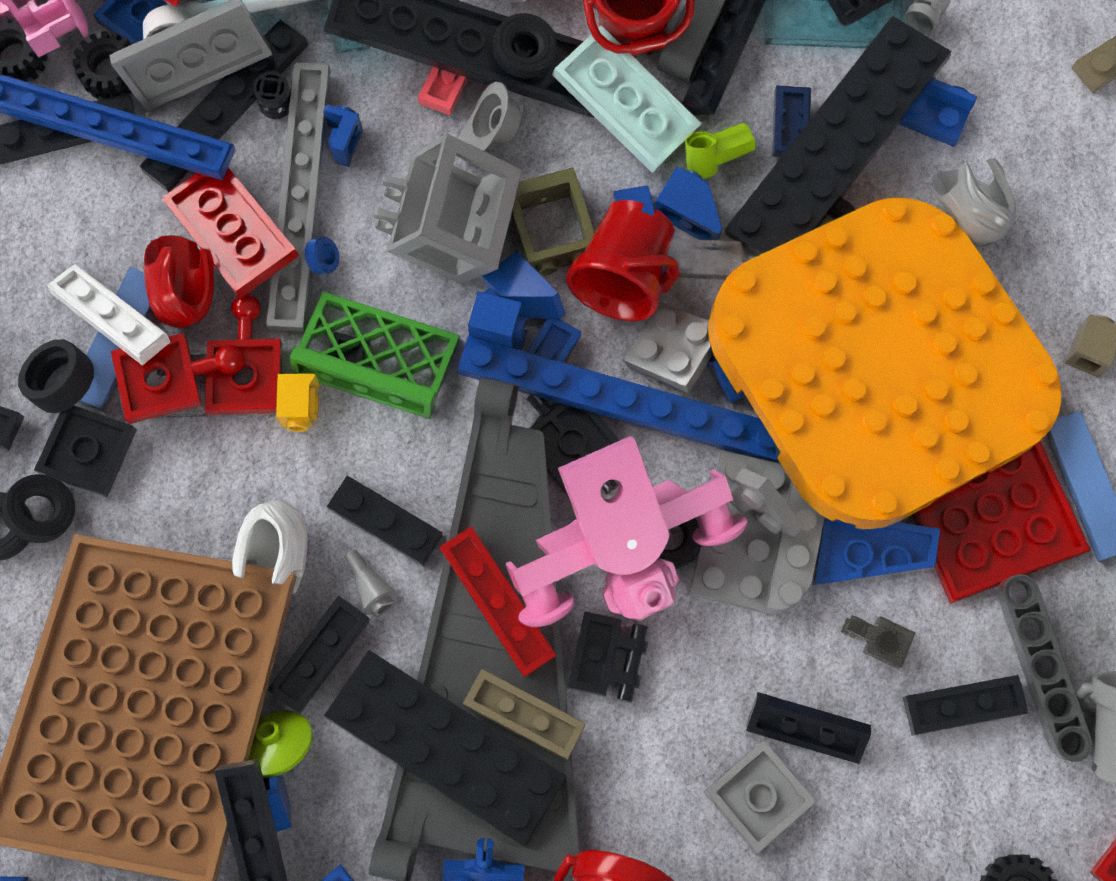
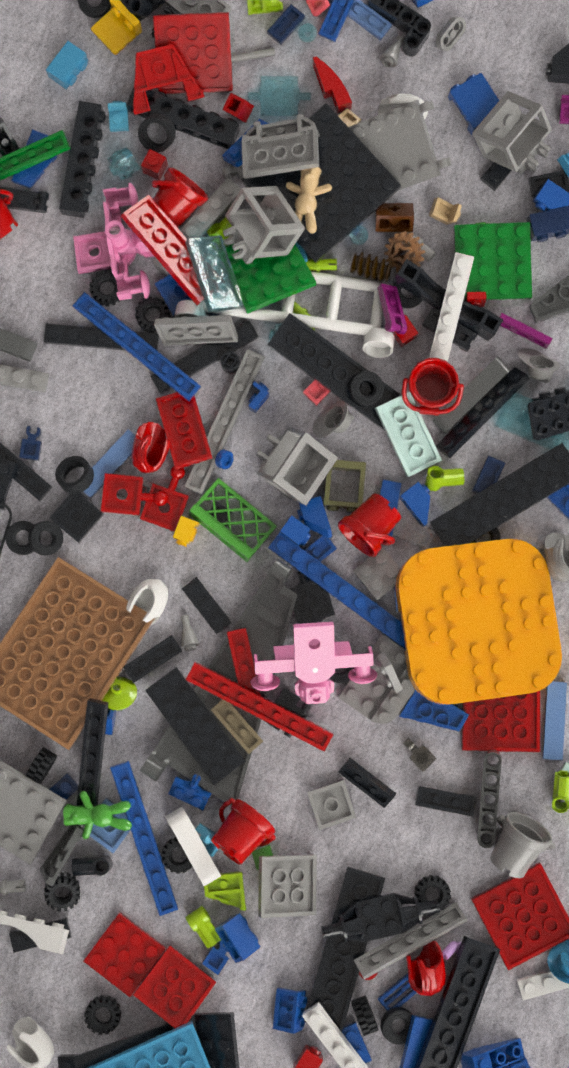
camera: 25 degrees right, 10 degrees up
white tile [47,264,170,365] -> none
none -> red plate [185,662,334,752]

